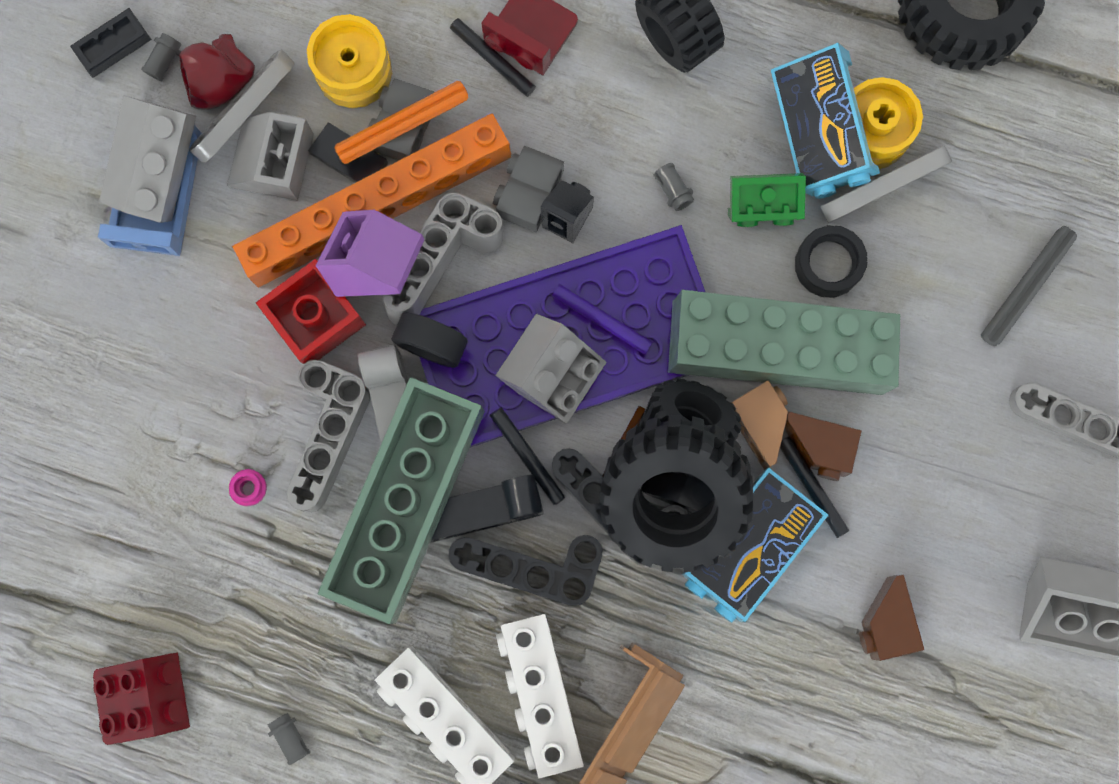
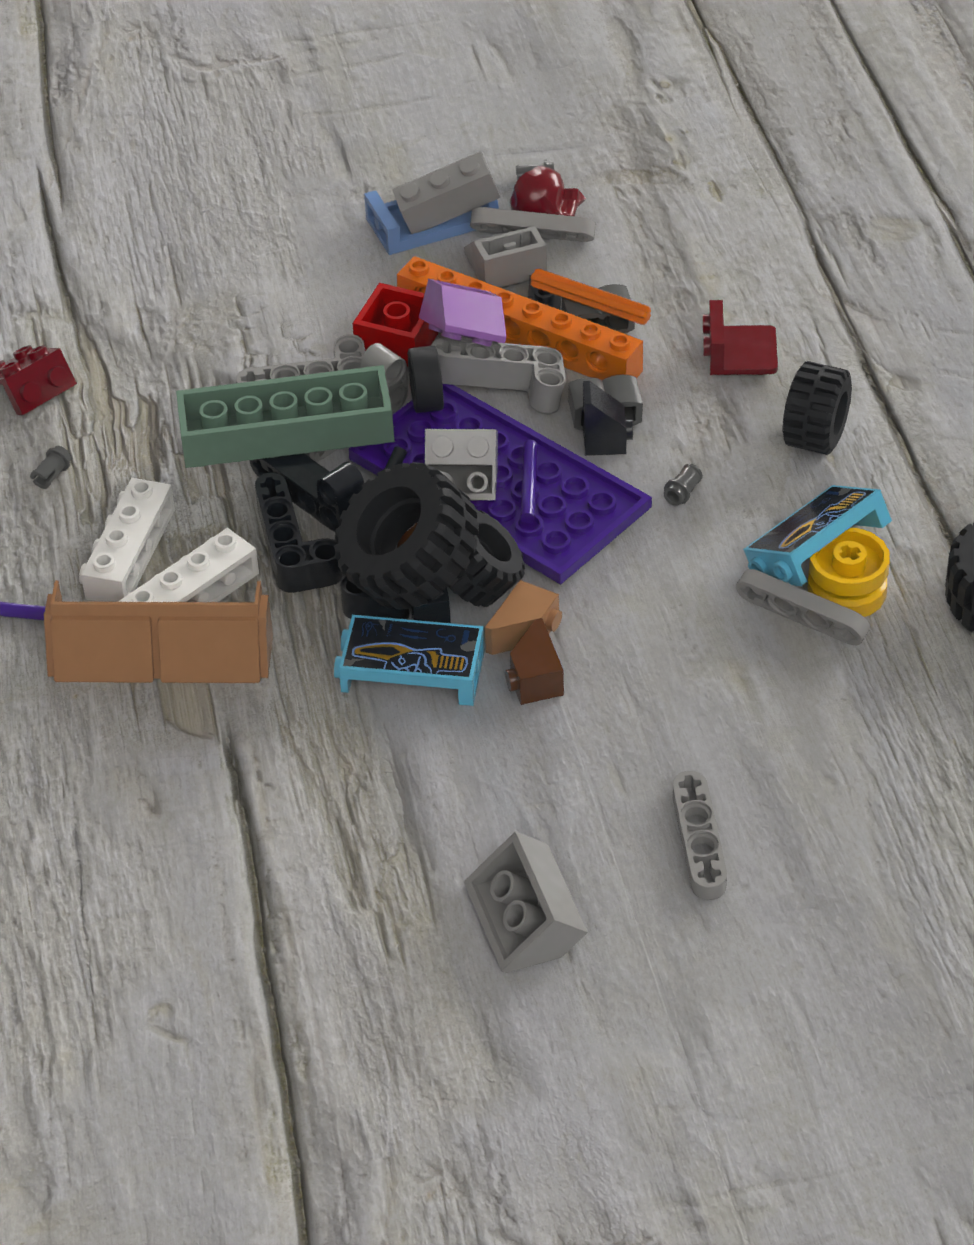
camera: 60 degrees right, 35 degrees down
black plate [70,8,152,78] -> none
dark pink plate [229,469,267,507] -> none
yellow wheel [307,14,393,108] -> none
black bar [450,18,536,97] -> none
sand green brick [668,290,901,395] -> none
green bracket [728,173,806,227] -> none
black bar [780,436,850,538] -> none
black tyre [795,225,867,298] -> none
reddish brown slope [859,575,925,661] -> none
dark grey axle [981,226,1077,347] -> none

